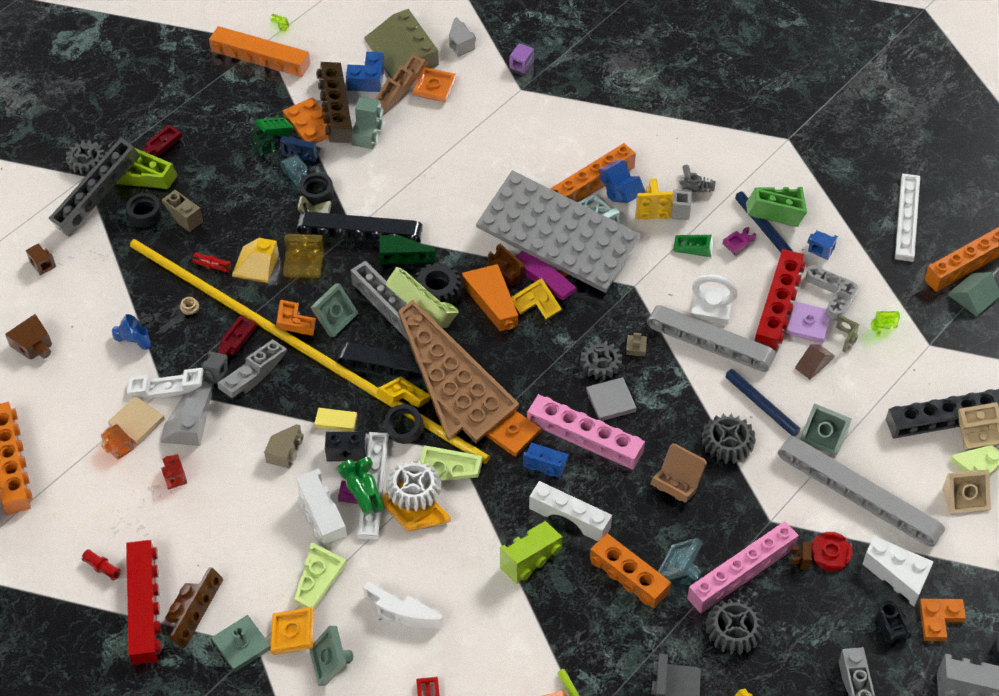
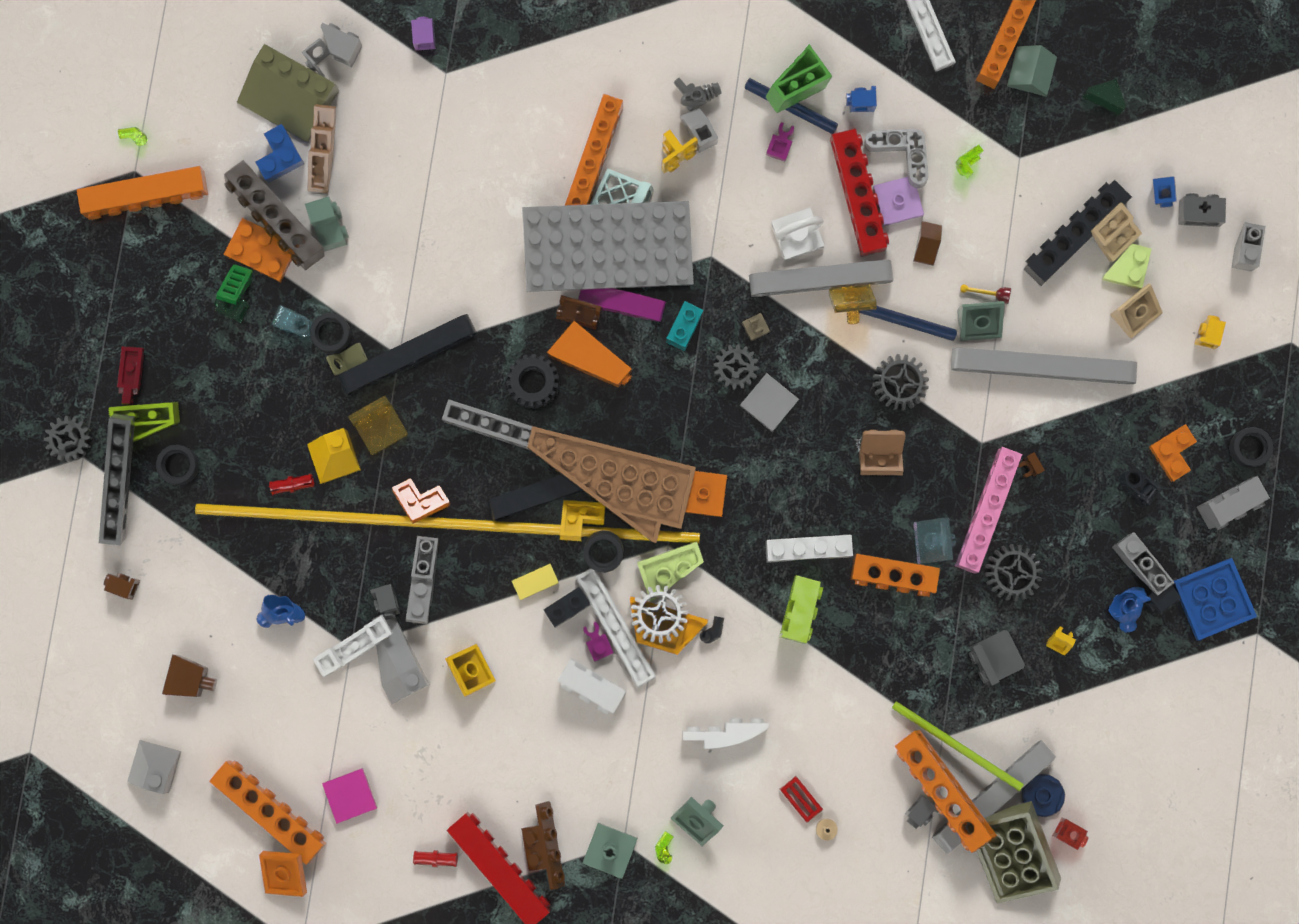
camera: 35 degrees left, 30 degrees up
clear orange brick [101,424,134,460] -> none
tan tile [108,396,165,445] -> none
clear red brick [161,454,187,490] -> none
dark tan slope [162,190,203,232] -> none
tan plate [180,297,199,315] -> none
dark red hinge [217,316,257,360] -> none
dark tan slope [264,424,304,468] -> none
light orange tile [270,607,315,655] -> none
dark blue bracket [280,136,321,162] -> none
yellowish green wing [294,542,347,610] -> none
sand green tile [310,283,358,337] -> none
green piece [337,457,384,514] -> none
dark green slope [380,235,436,264] -> none
yellowish green beam [386,267,459,328] -> none
orange plate [413,67,456,102] -> none
yellow plate [511,278,562,320] -> none
blue bracket [523,442,569,478] -> none
bright pink brick [527,394,645,470] -> none
blue brick [598,160,646,202] -> none
green slope [673,234,714,257] -> none
red tile [811,532,853,571] -> none
olive bracket [836,315,860,352] -> none
white wedge [863,536,933,606] -> none
none -> light grey bracket [302,38,330,77]
none -> dark pink tile [322,768,377,824]
none -> yellow slope [445,644,496,697]
none -> clear neon green arm [655,831,674,865]
none -> teal brick [666,301,703,351]
none -> black arm [700,616,724,644]
none -> clear yellow tile [829,285,877,324]
none -> hinge [960,284,1011,304]

